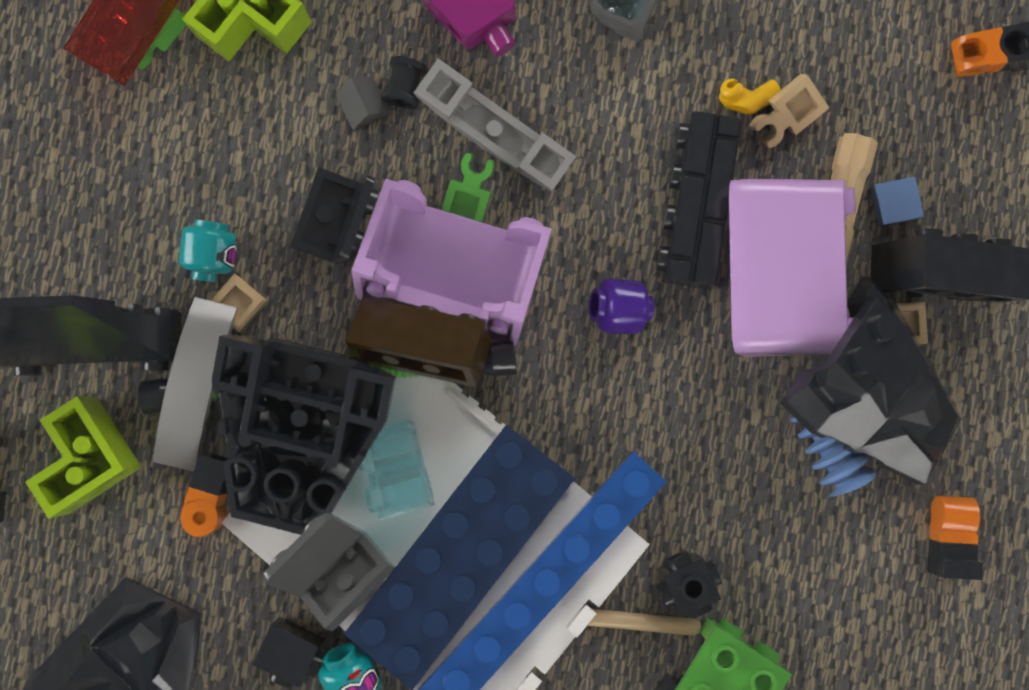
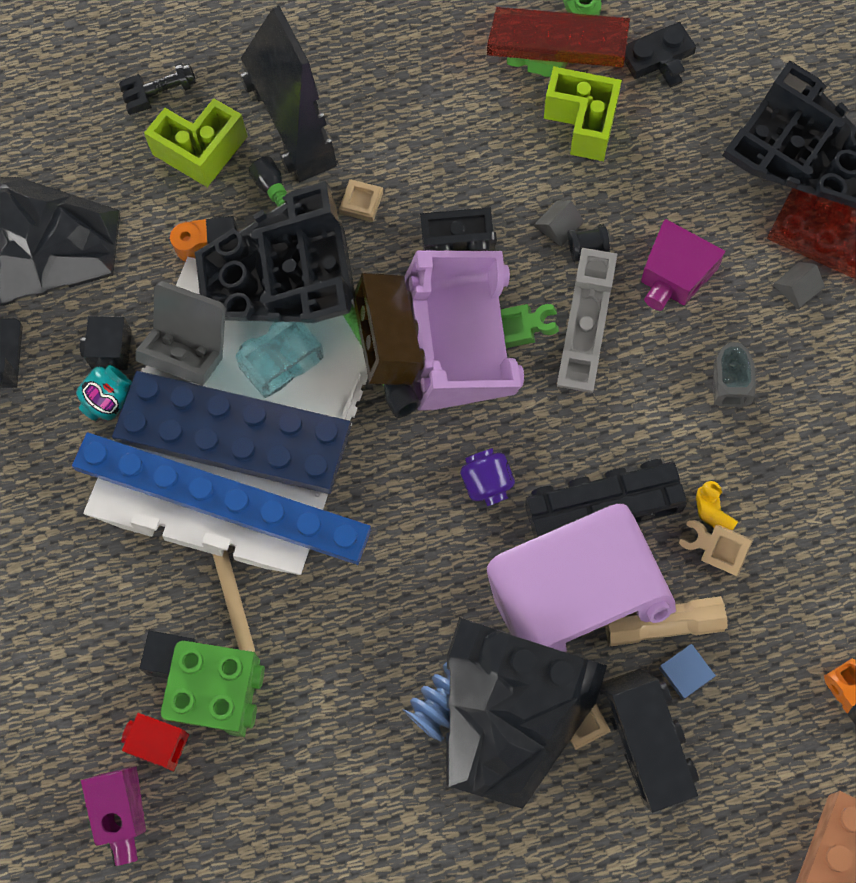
camera: 75 degrees right, 15 degrees down
light grey slope [153,297,238,472] -> none
teal head [178,219,238,282] -> none
black brick [656,551,722,618] -> none
leg [927,496,983,580] -> none

